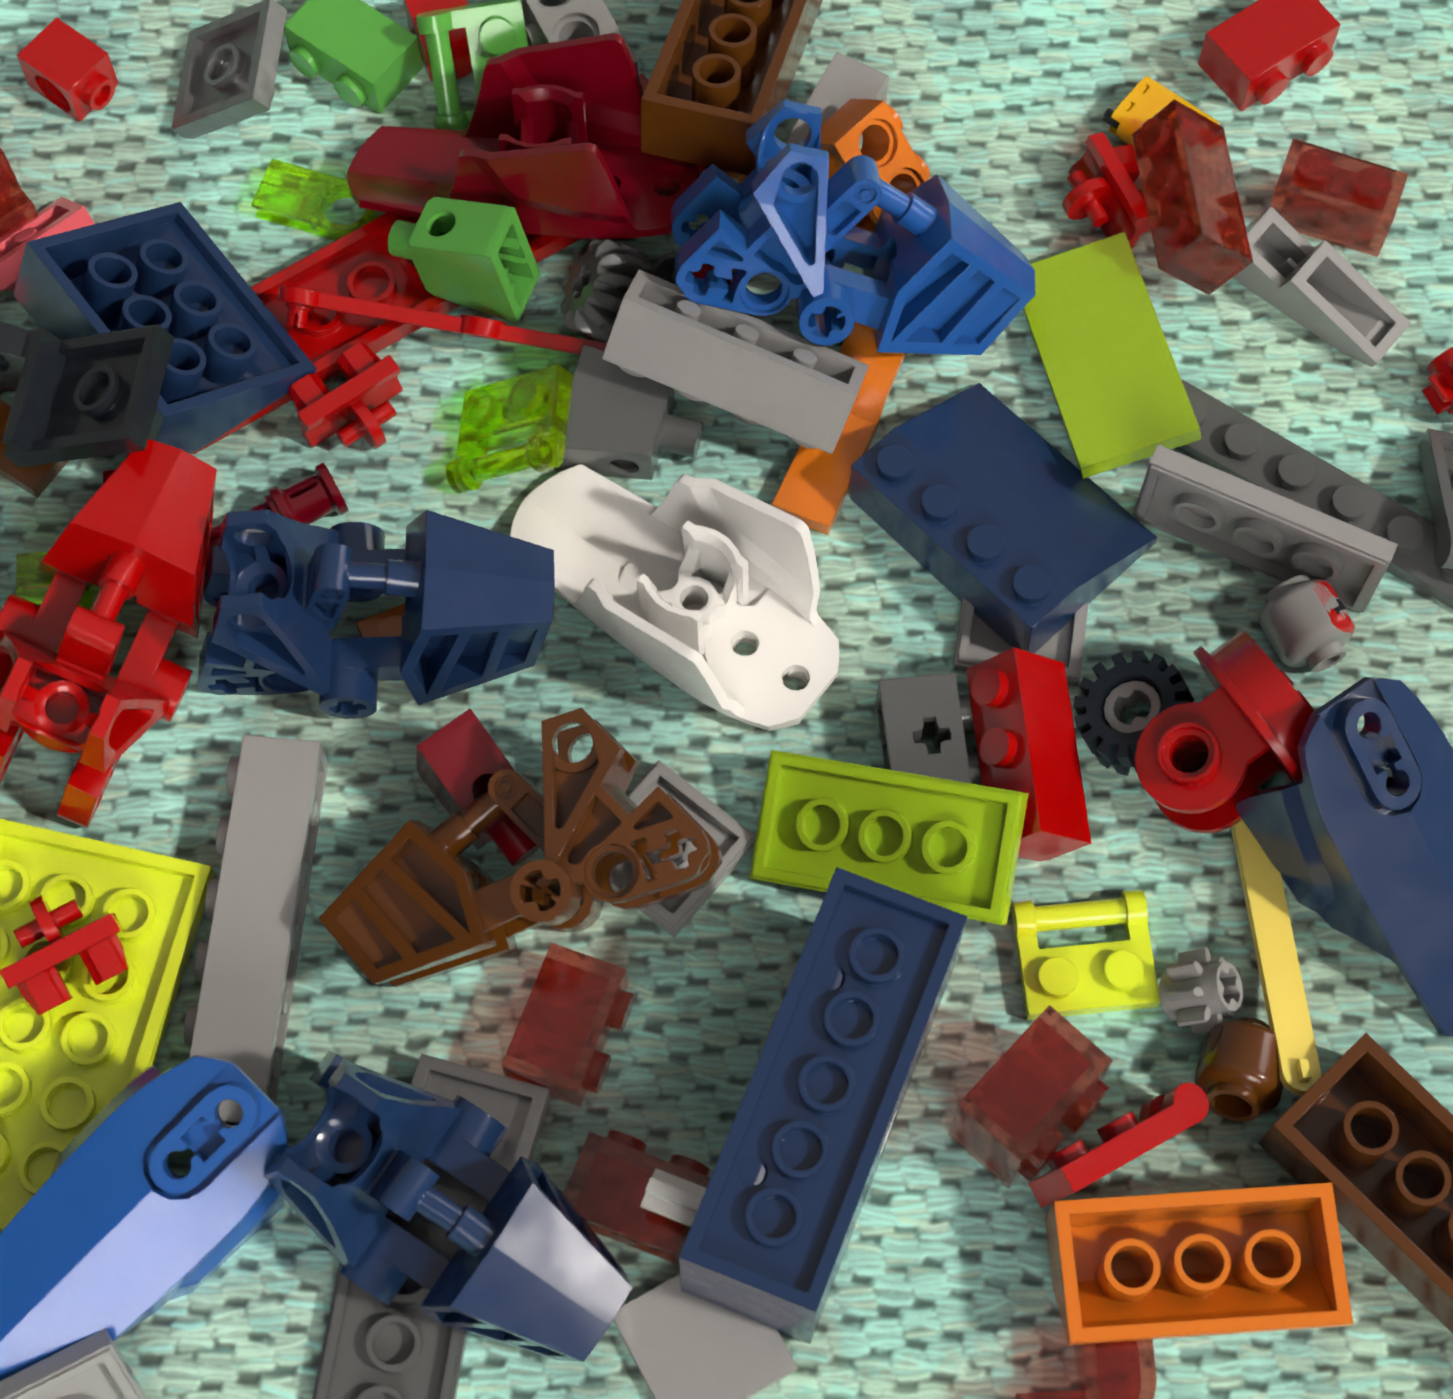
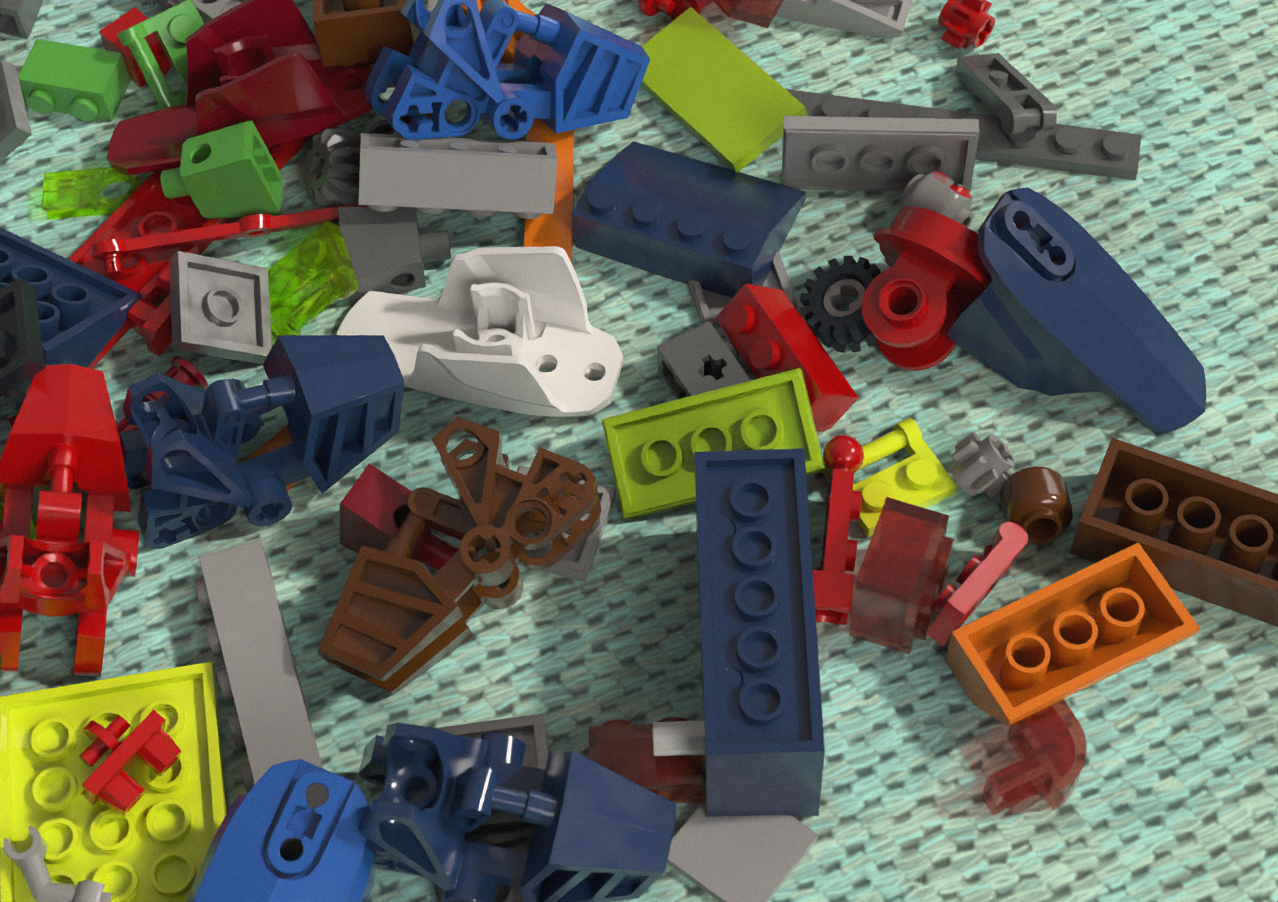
camera: 20 degrees left, 10 degrees down
clear red brick [502,942,635,1107] -> none
light yellow piece [1231,788,1322,1096] -> none
none -> flat silver plate [169,251,272,365]
none -> red plate [813,435,864,625]

